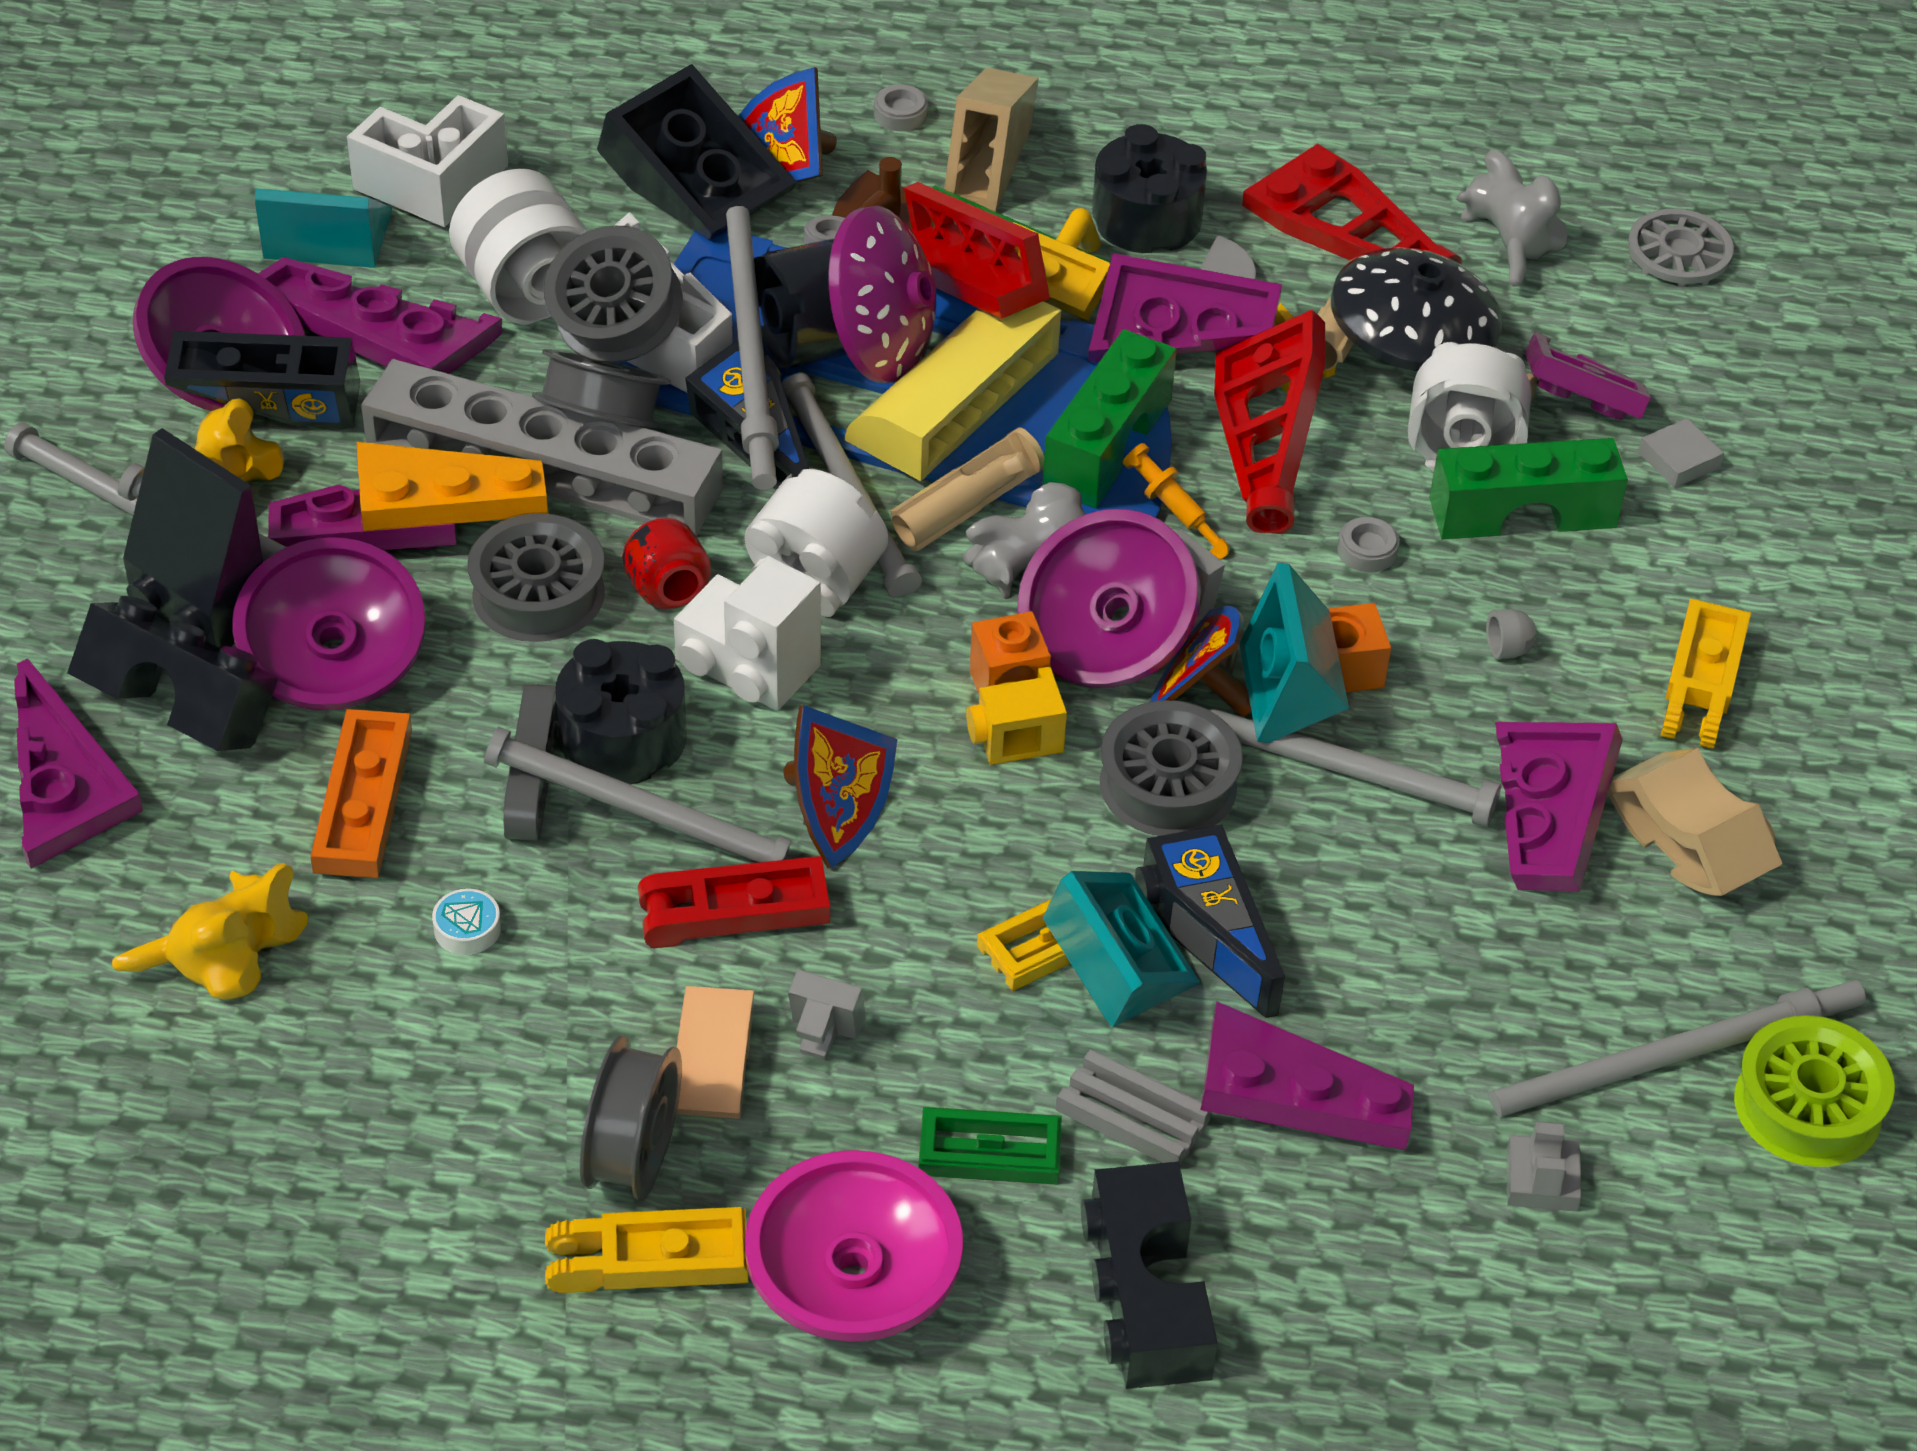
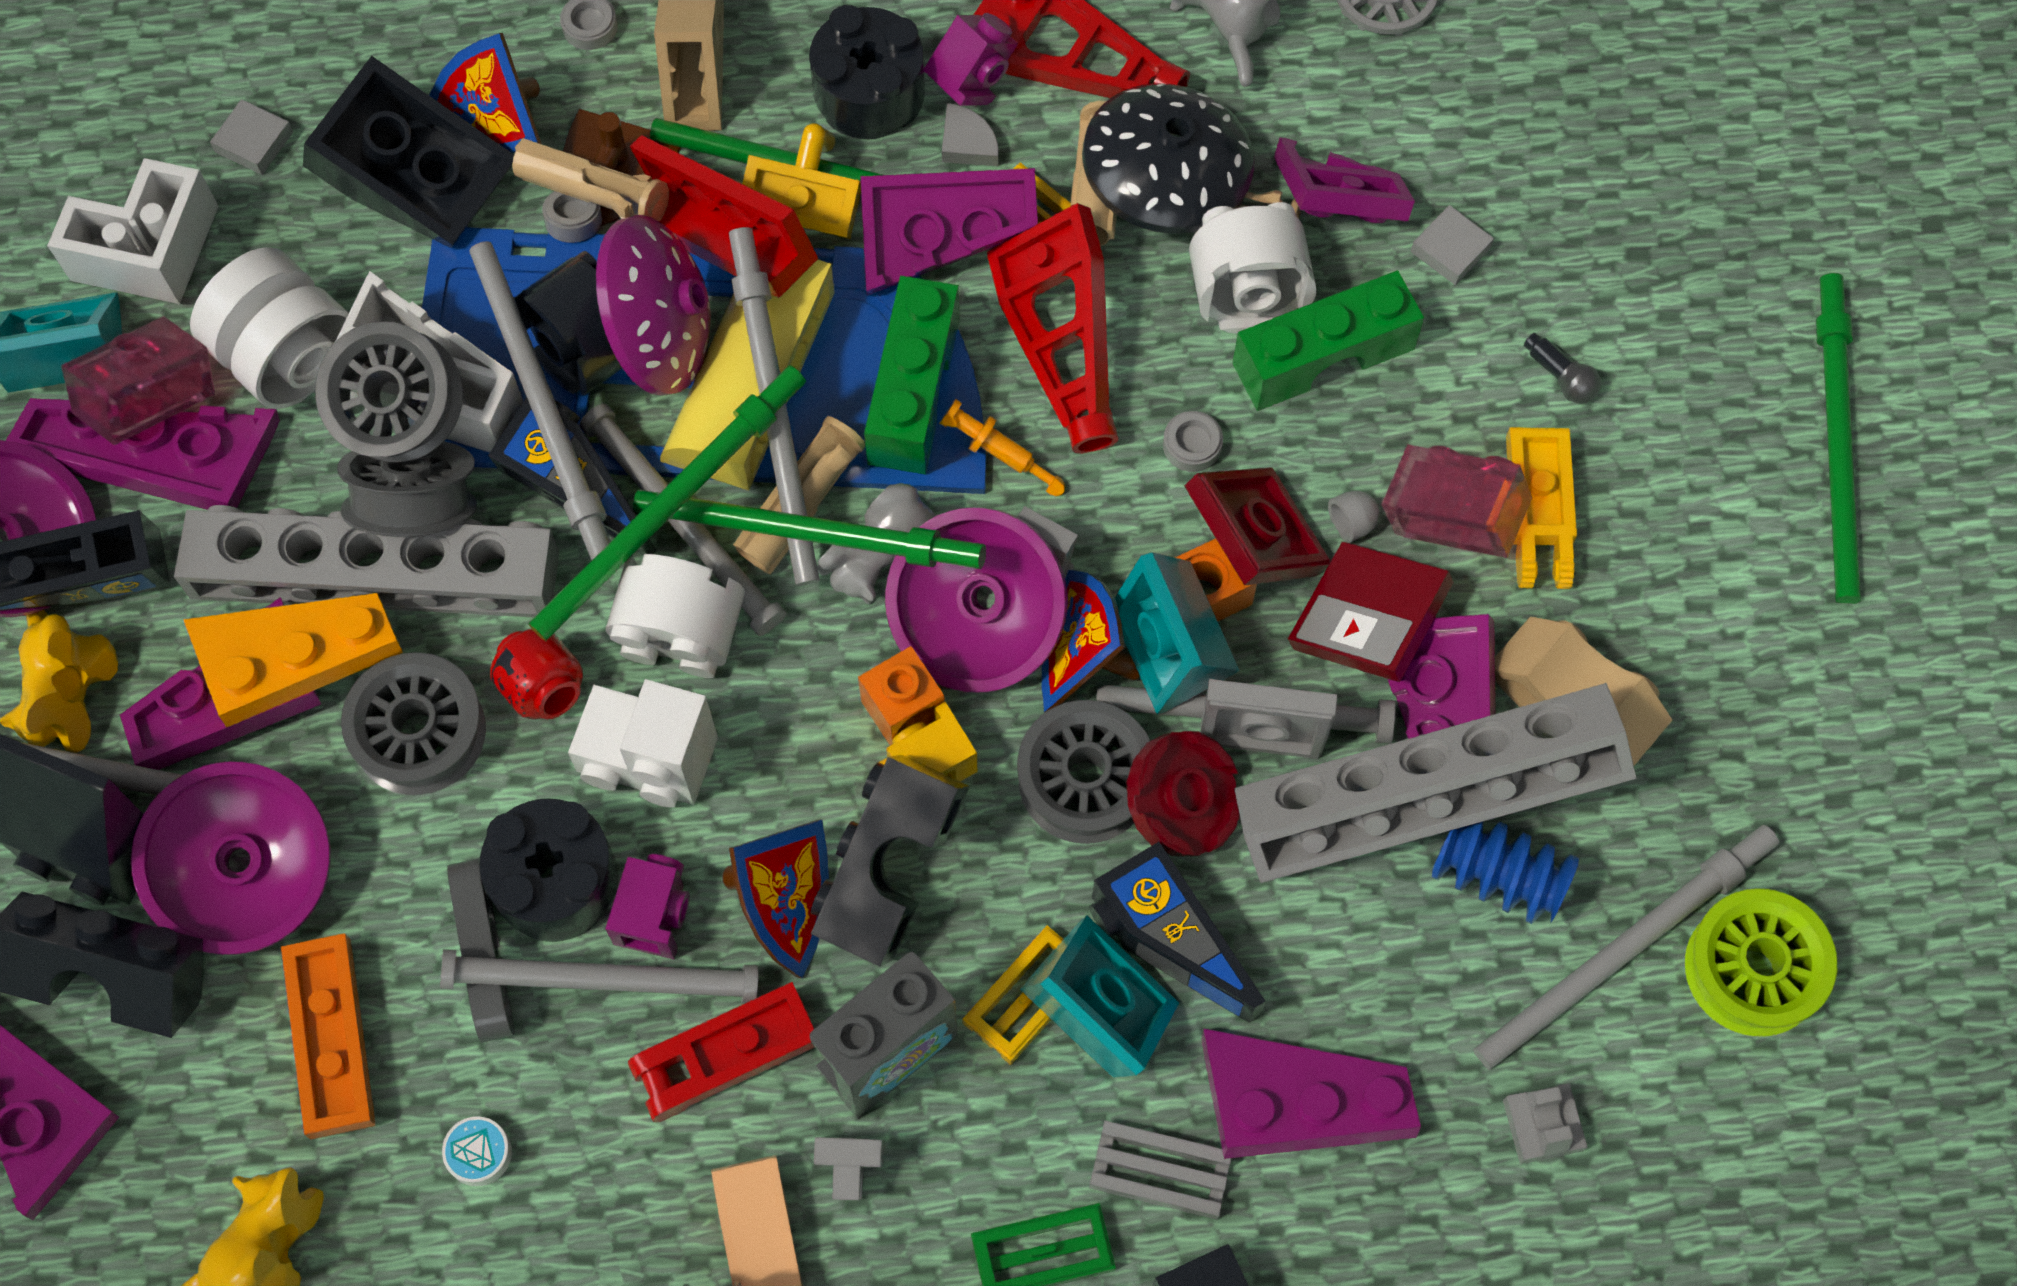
camera: 15 degrees left, 20 degrees up
none -> clear pink brick [61,316,215,445]
none -> light grey tile [210,99,293,175]
none -> tan piece [512,138,669,222]
none -> green bar [528,365,806,641]
none -> magenta brick [605,854,690,960]
none -> green bar [633,490,986,569]
none -> light grey bar [729,227,820,586]
none -> dark grey panel [810,952,958,1119]
none -> black arch [811,755,970,967]
none -> magenta brick [924,13,1018,106]
none -> dark red tile [1127,731,1240,857]
none -> dark red tile [1184,467,1330,586]
none -> light grey tile [1200,679,1337,759]
none -> light grey brick [1234,683,1637,883]
none -> dark red tile [1288,541,1454,683]
none -> clear pink brick [1381,444,1532,558]
none -> blue piece [1432,821,1579,924]
none -> piece [1524,333,1602,404]

